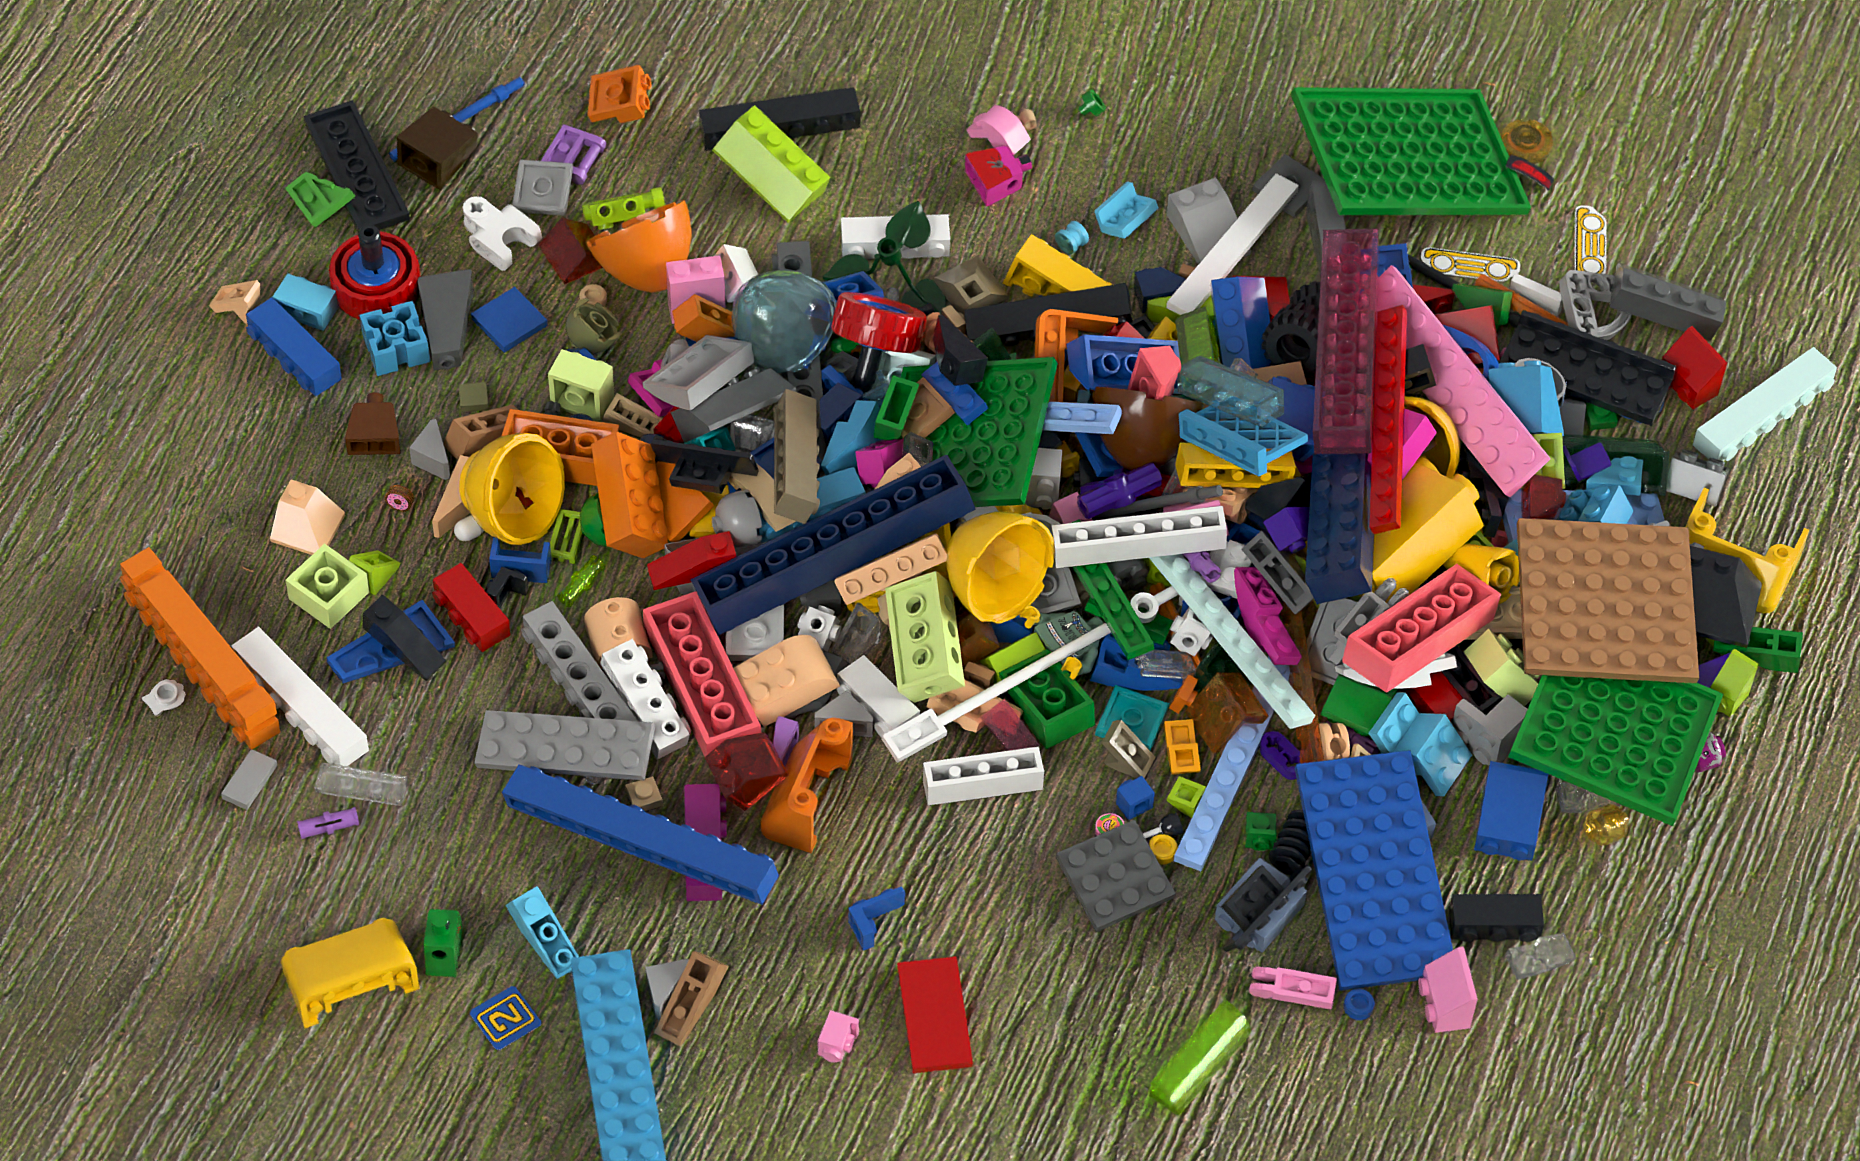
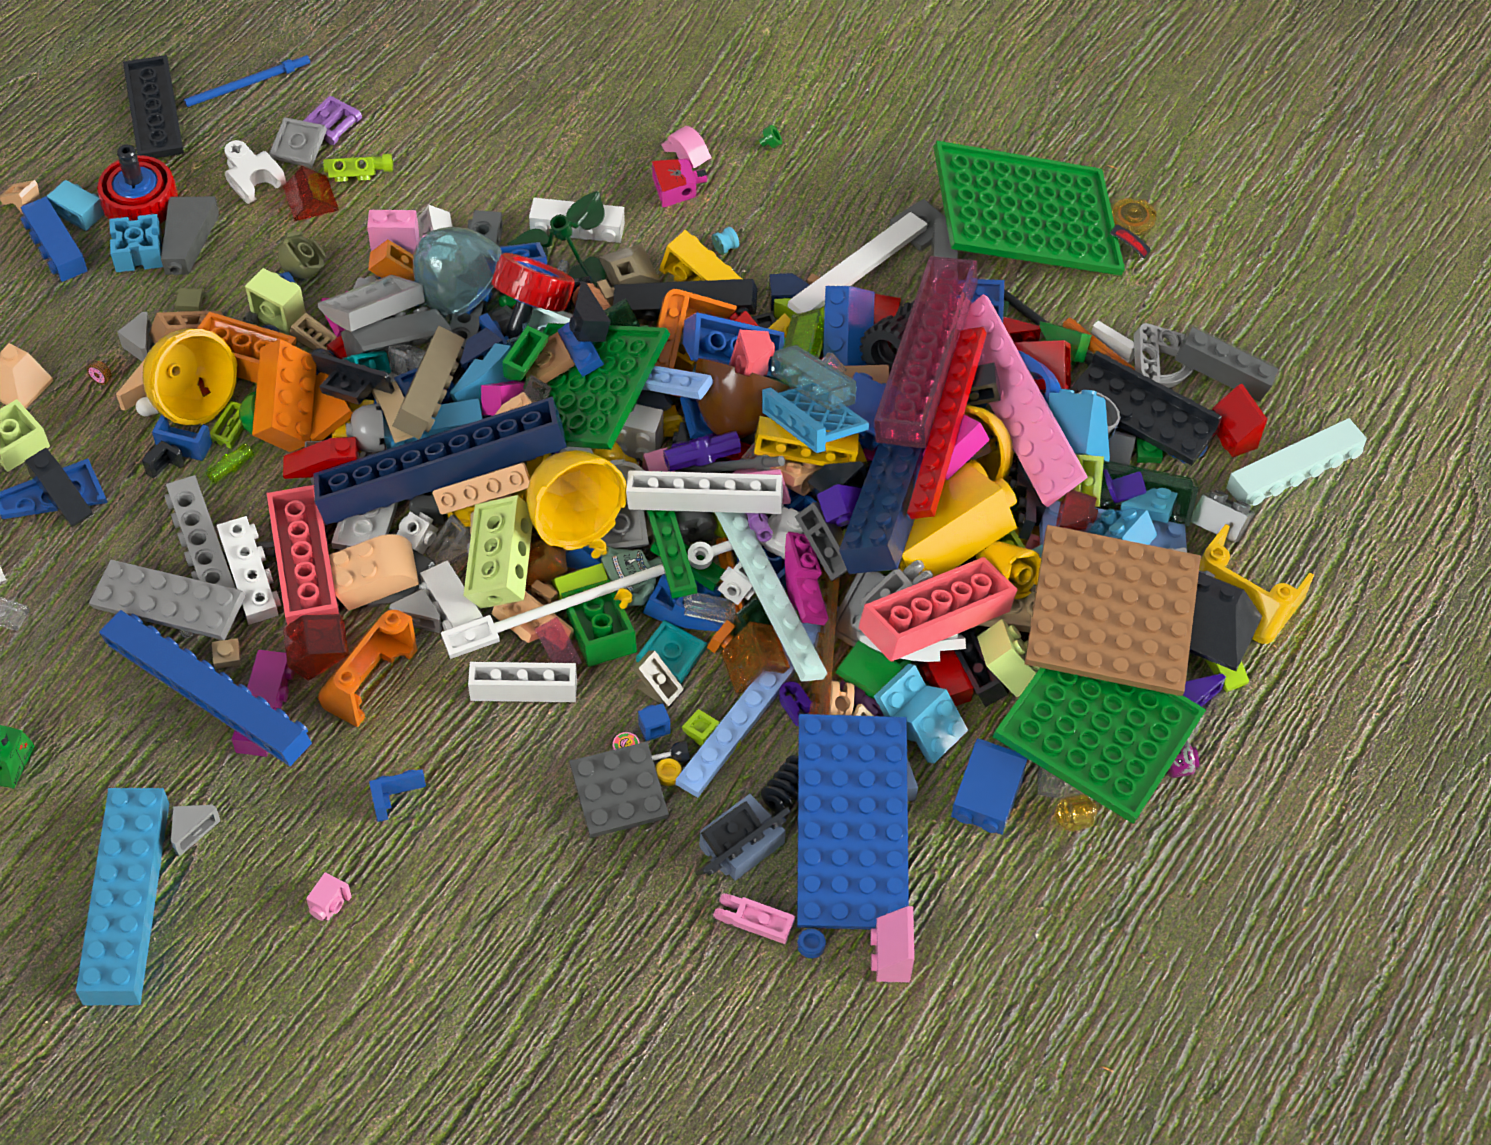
camera: 10 degrees right, 0 degrees up
bright green wing [285,172,356,228] -> none
reddish brown torso [345,392,401,455] -> none
lime slope [349,550,401,596] -> none
dark brown slope [397,106,478,191] -> none
red brick [432,563,511,652] -> none
sticker [470,986,541,1050] -> none
blue tile [471,287,548,353] -> none
medium azure slope [505,886,579,979] -> none
tan tile [579,284,607,307] -> none
light nougat brick [584,597,653,669] -> none
orange piece [586,199,692,292] -> none
orange plate [588,65,652,123] -> none
medium nougat slope [654,951,729,1046] -> none
black brick [699,87,861,151] -> none
lime slope [712,105,831,223] -> none
medium lavender slope [770,716,799,783] -> none
red tile [897,956,973,1074] -> none
tan hand [1016,109,1037,130] -> none
medium azure bracket [1094,182,1158,239] -> none
clear neon green brick [1149,999,1251,1116] -> none
light orange slope [1163,719,1201,774] -> none
light grey slope [1166,178,1251,265] -> none
green bracket [1245,812,1277,851] -> none
sticker [1421,248,1520,281] -> none
black brick [1449,894,1544,942] -> none
light grey bracket [1452,694,1528,766] -> none
clear slope [1505,933,1576,980] -> none
sticker [1575,205,1606,283] -> none
lime slope [1710,649,1759,717] -> none
green slope [1713,627,1803,673] -> none

